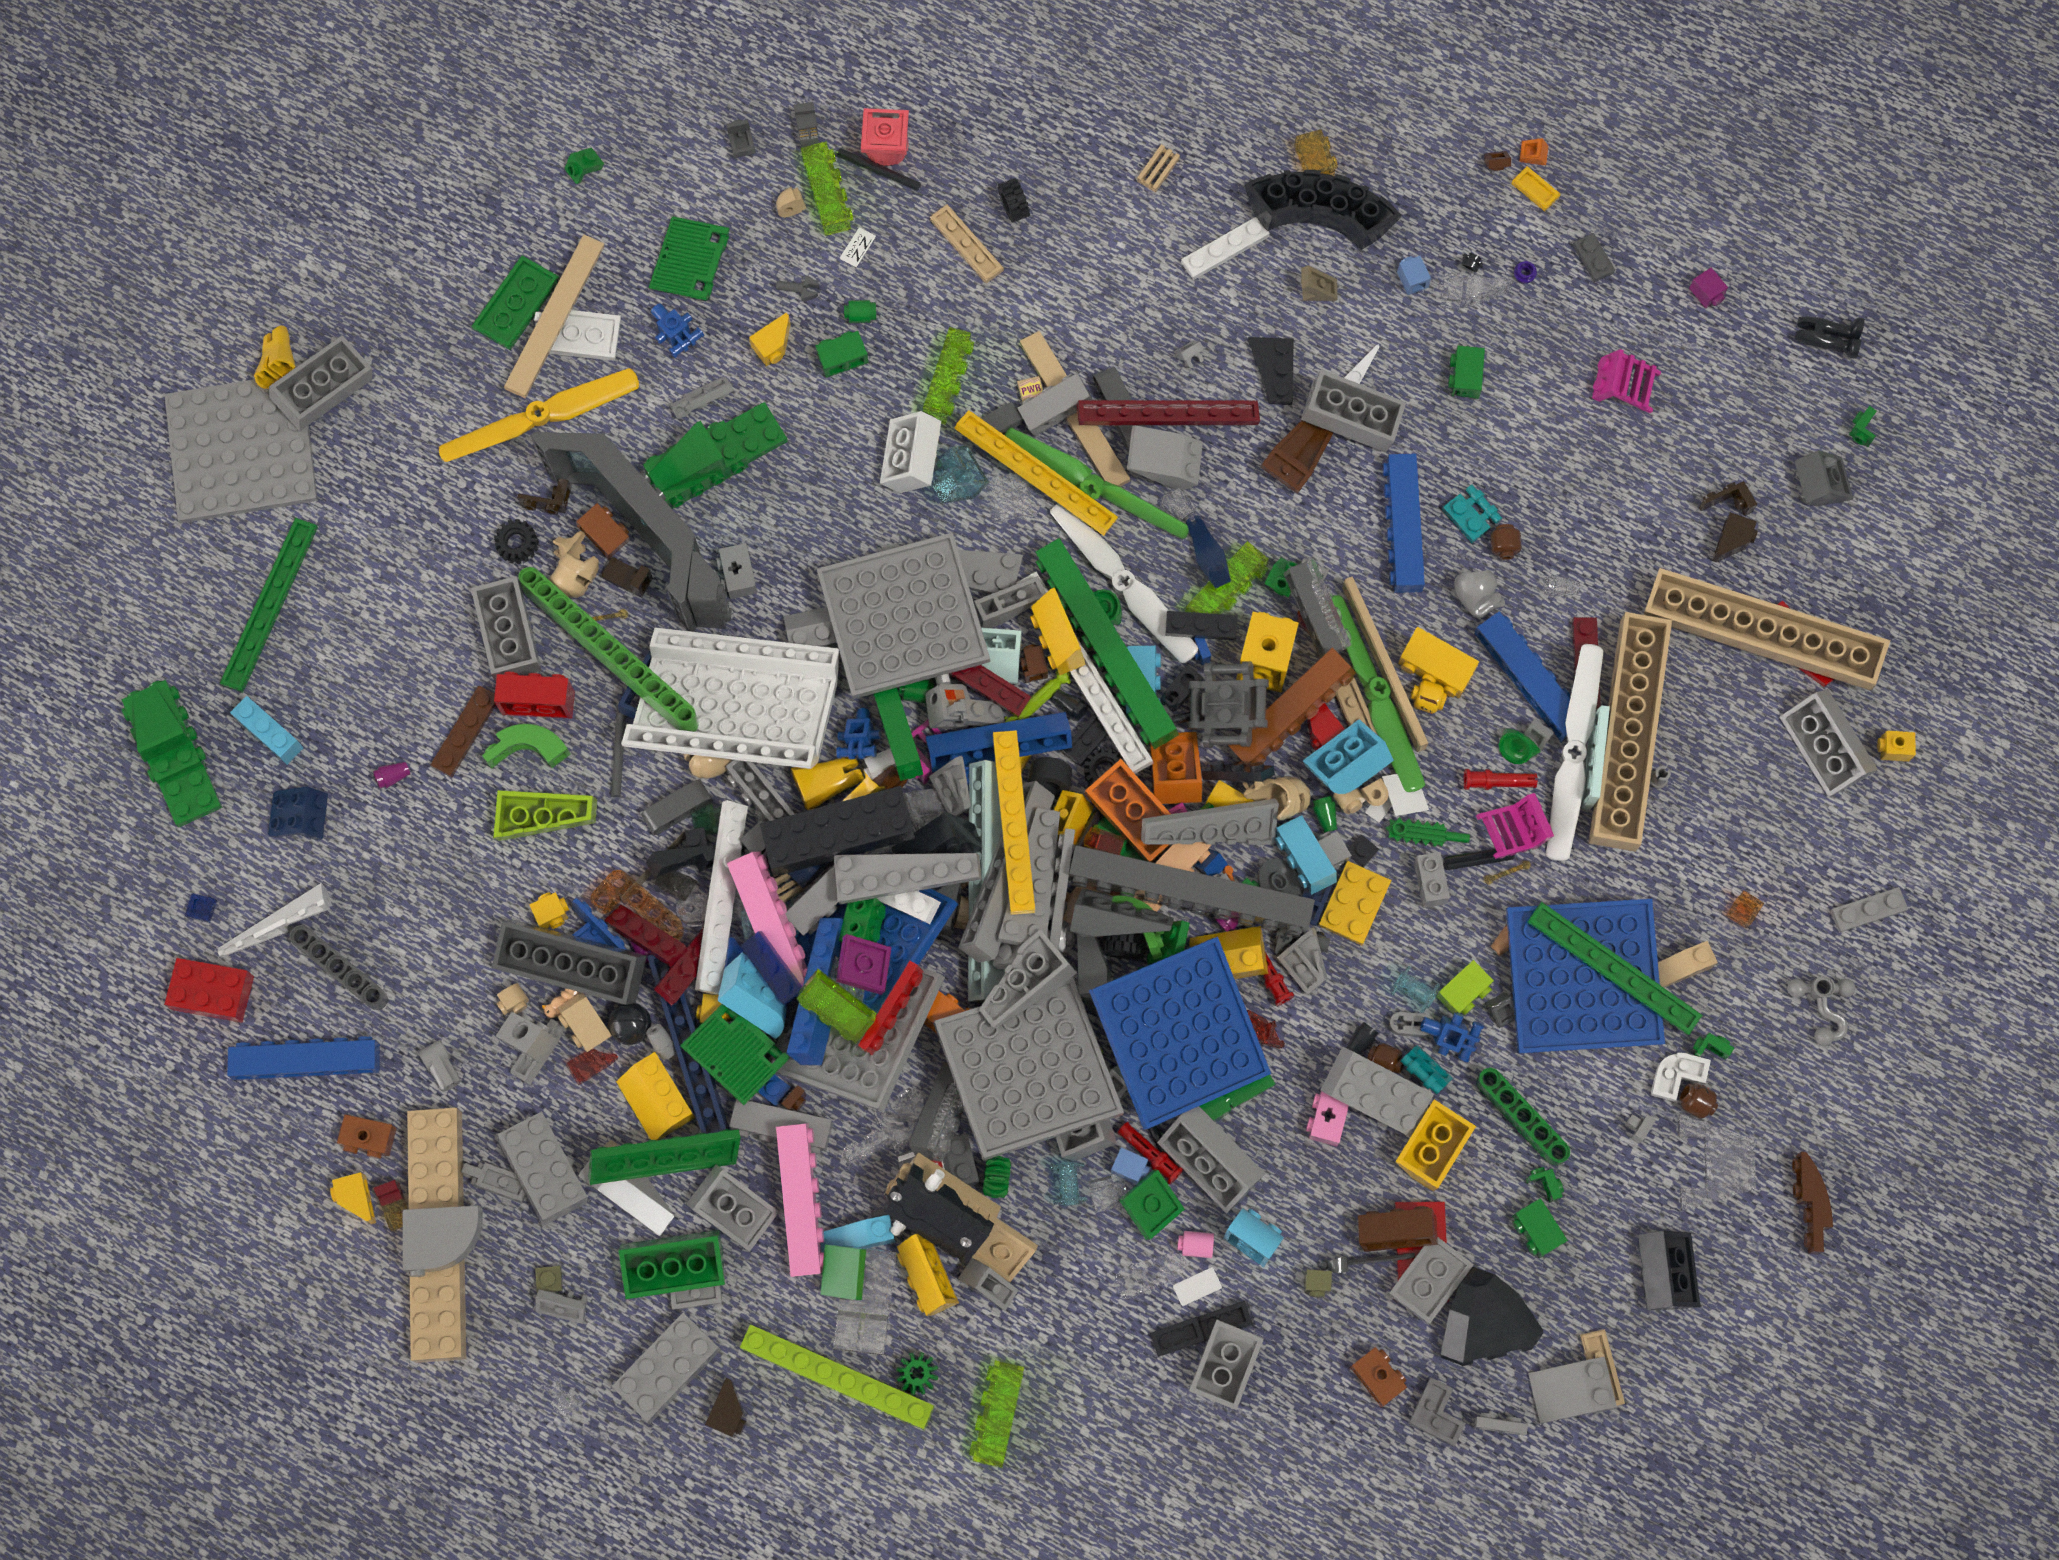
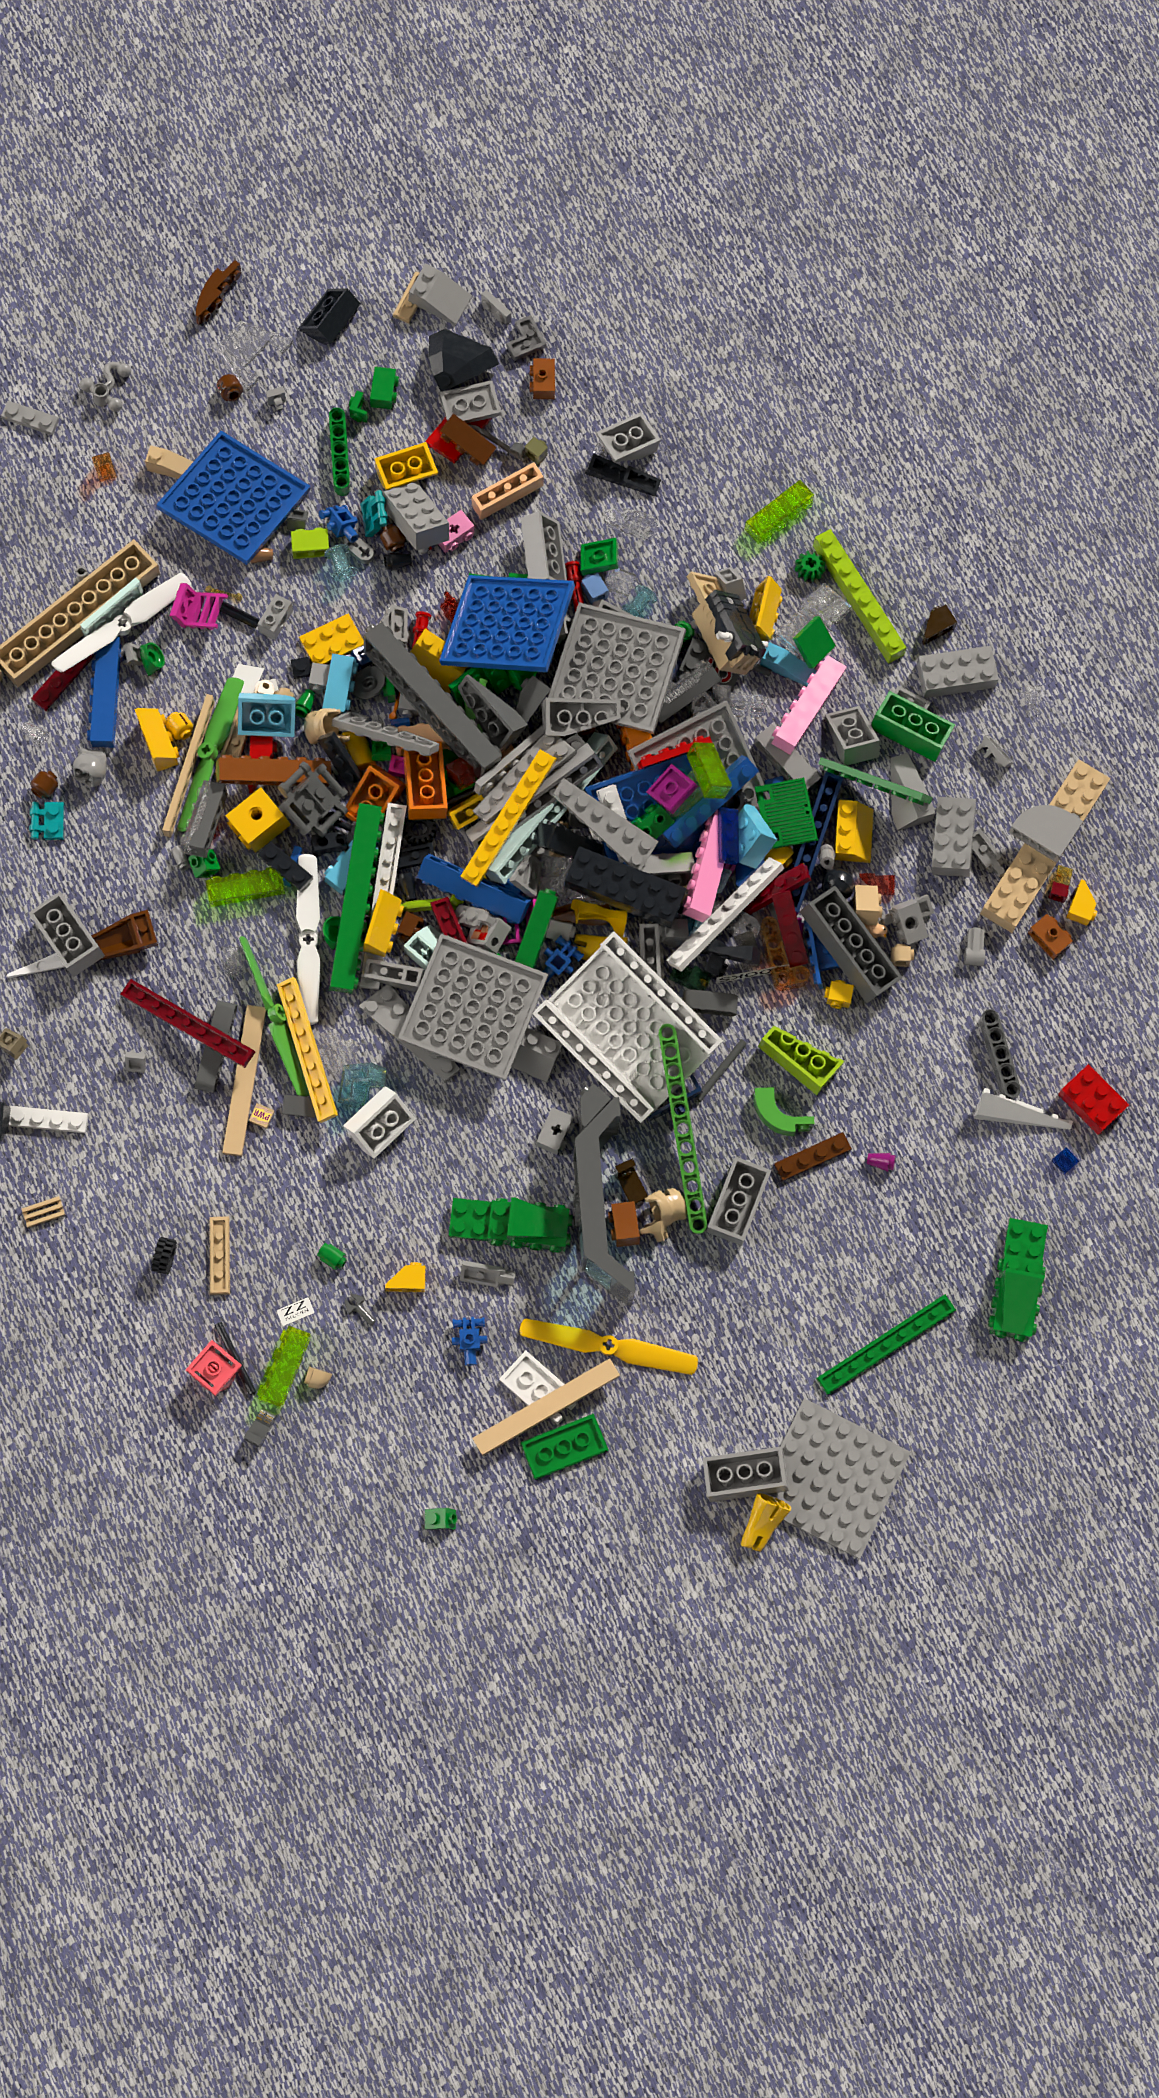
camera: 150 degrees left, 0 degrees up
blue brick [227,1036,380,1080] -> none
medium azure brick [230,696,303,765] -> none
dark blue bracket [268,786,328,840] -> none
black tyre [494,519,539,564] -> none
red brick [494,672,575,719] -> none
dark brown bracket [517,478,571,515] -> none
olive plate [535,1266,563,1293] -> none
clear yellow hinge [592,609,628,621] -> none
green window [648,216,730,301] -> none
dark grey bracket [726,120,756,158] -> none
reddish brown plate [781,1085,806,1111] -> none
green hinge [815,331,869,378] -> none
clear neon green brick [923,327,975,425] -> none
light grey brick [1018,373,1093,436] -> none
black tyre [1028,757,1072,797] -> none
light grey slope [1127,425,1203,491] -> none
white sticker [1173,1267,1222,1306] -> none
bright pink brick [1177,1231,1214,1258] -> none
dark blue piece [1186,515,1231,589] -> none
medium azure brick [1223,1208,1284,1268] -> none
black wing [1248,337,1294,405] -> none
blue brick [1383,454,1425,593] -> none
green piece [1385,817,1470,848] -> none
red pin [1463,769,1538,790] -> none
green tile [1527,902,1703,1035] -> none
white plate [1651,1053,1711,1102] -> none
green bracket [1692,1033,1734,1060] -> none
none -> light nougat brick [472,462,544,520]

